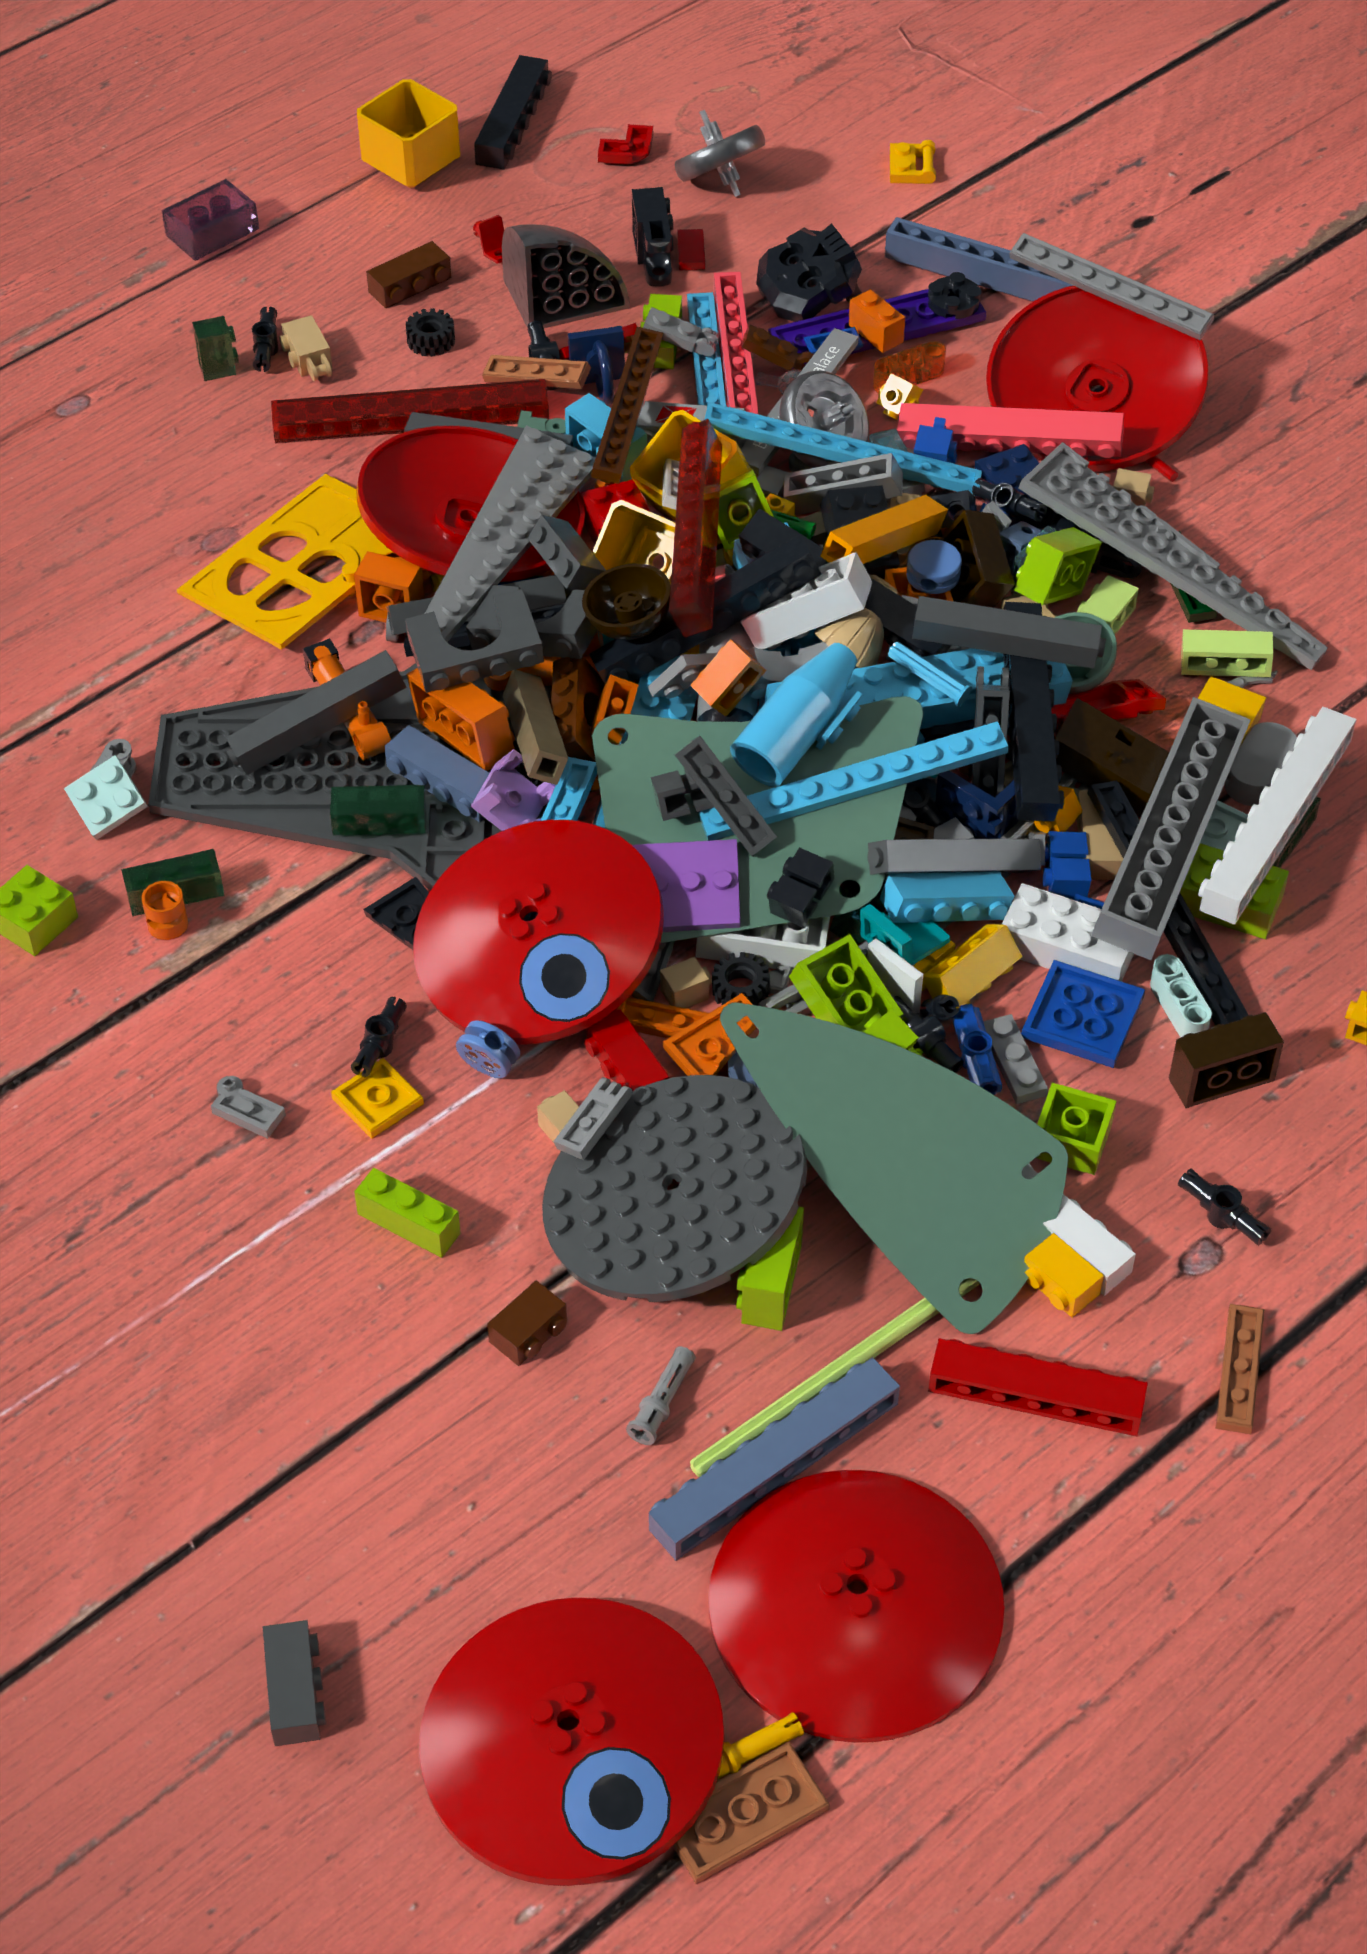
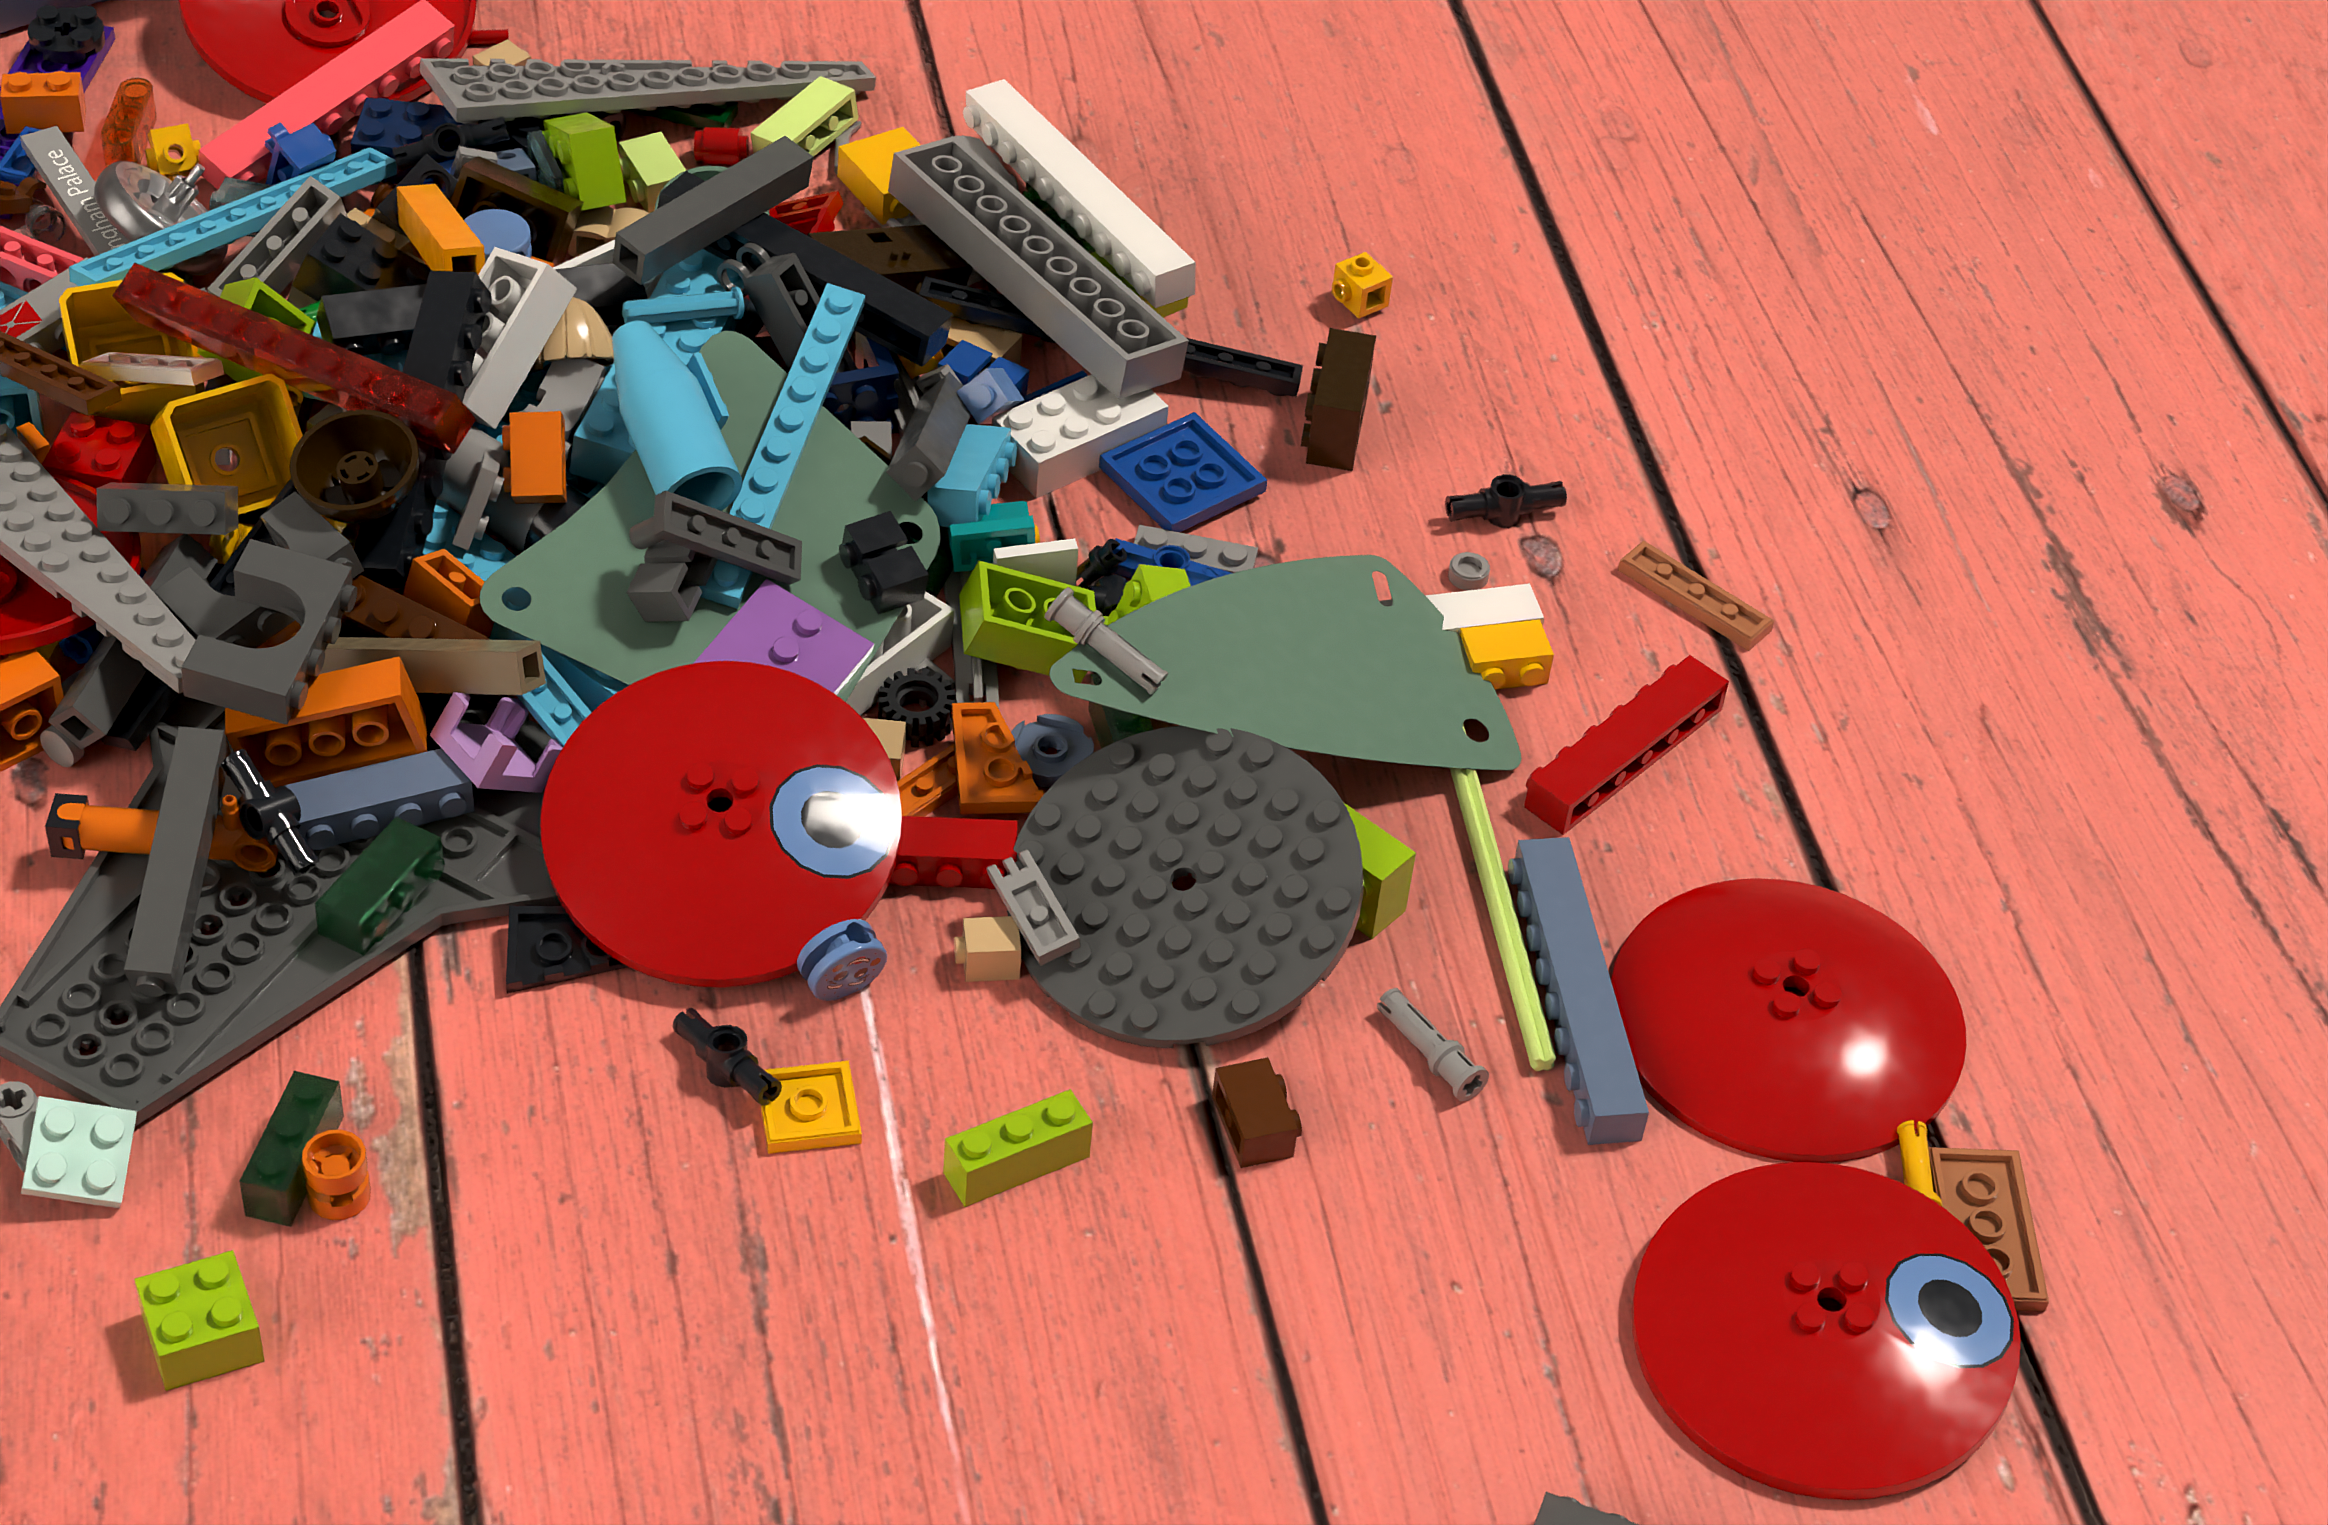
camera: 65 degrees left, 5 degrees down
light grey hinge [211,1076,286,1139] -> none
yellow brick [923,924,1022,1009] -> none
lime brick [1036,1082,1117,1175] -> none
light aqua beam [1150,954,1212,1037] -> none
none -> black pin [221,749,319,877]
none -> red brick [694,127,750,165]
none -> medium blue brick [956,368,1025,425]
none -> light grey pin [1044,587,1168,695]
none -> light grey tile [1448,552,1490,590]

